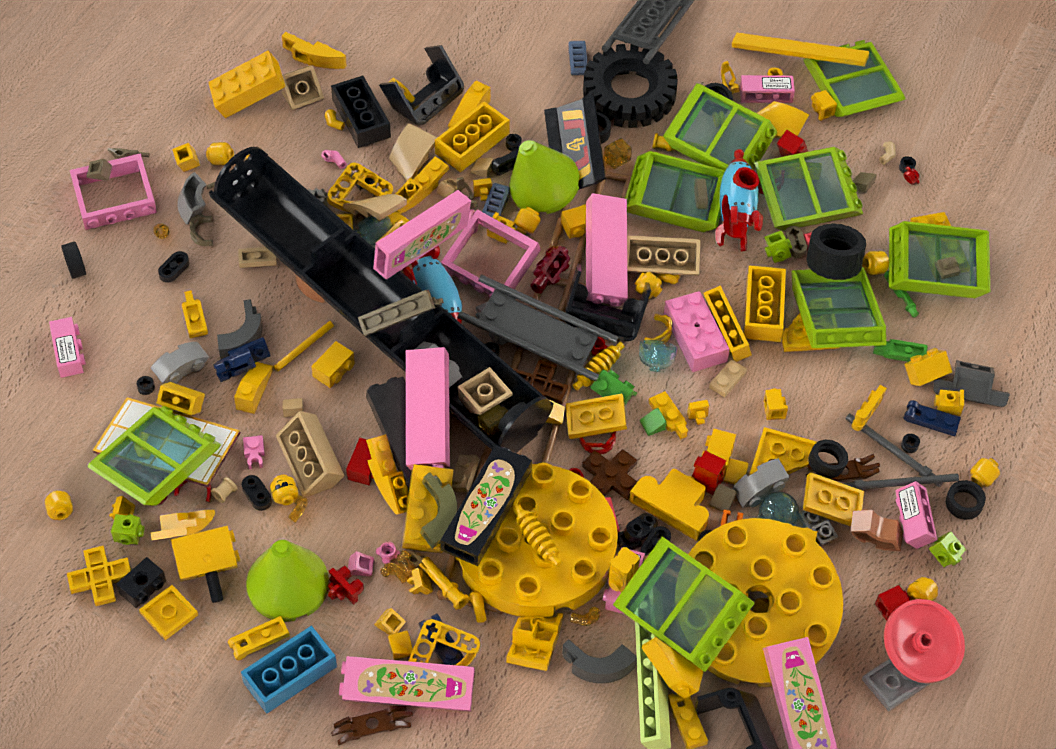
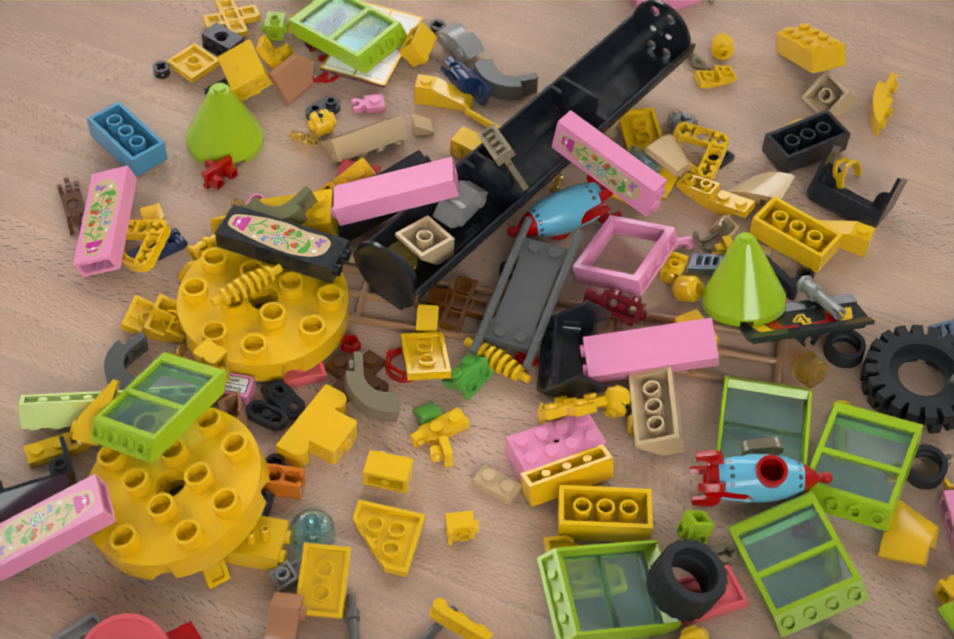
camera: 85 degrees right, 5 degrees down
clear yellow hinge [153,223,169,239] -> none
black plate [158,251,189,283] -> none
yellow brick [172,143,200,172] -> none
yellow hinge [181,290,208,338] -> none
tan bush [211,477,238,503] -> none
yellow plate [227,616,290,661] -> none
bright pink arm [321,150,347,169] -> none
bright pink slope [348,551,374,577] -> none
yellow slope [374,608,406,635] -> none
clear light blue cylinder [639,340,678,372] -> none
red brick [692,450,727,495] -> none
dark tan slope [709,484,737,512] -> none
yellow slope [724,459,749,485] -> none
light grey brick [732,458,789,508] -> none
red brick [776,130,808,157] -> none
reddish brown piece [805,454,880,481] -> none
black tyre [808,439,849,478] -> none
none -> black bush [153,61,170,79]
none -> nougat tile [267,54,316,106]
none -> dark tan arch [343,351,400,422]
none -> yellow plate [537,392,607,421]
none -> light grey pin [797,275,846,320]

